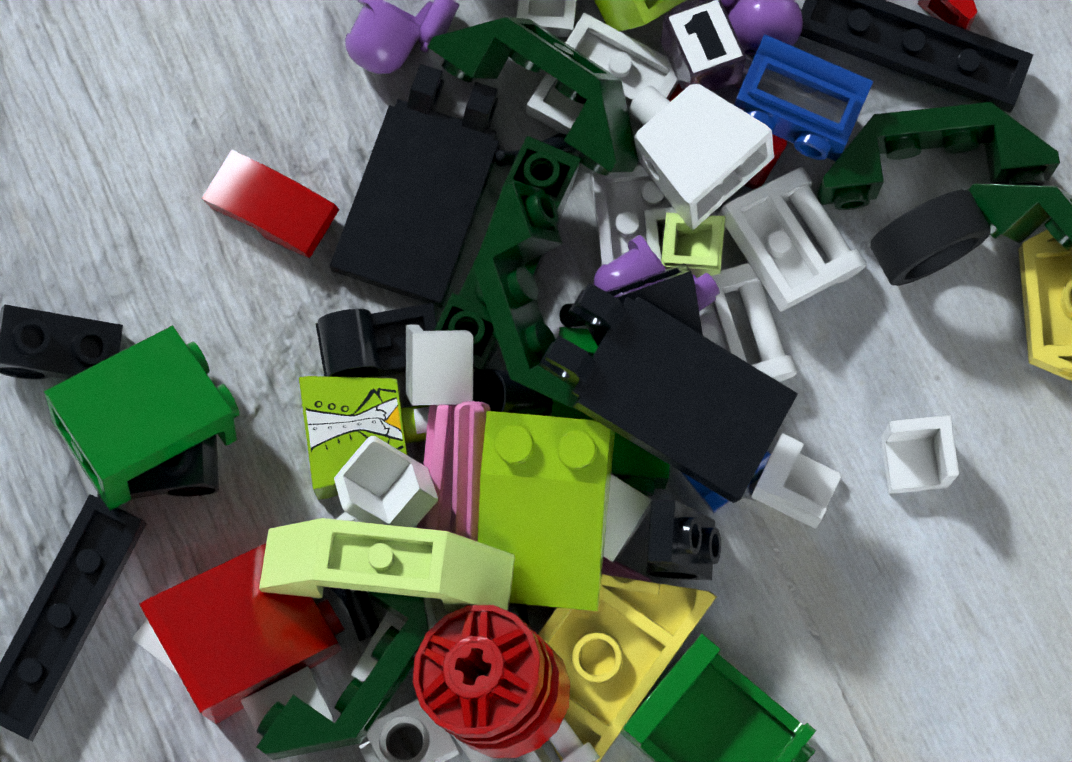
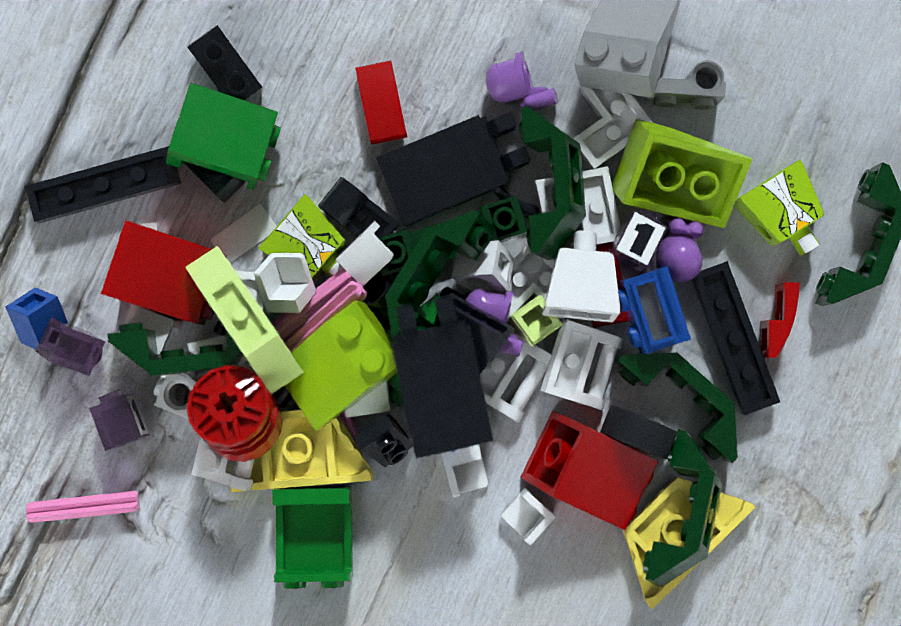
camera: 50 degrees right, 10 degrees up
none -> white sticker [210,204,276,263]
none -> white brick [451,240,514,294]
none -> red slope [520,410,658,530]

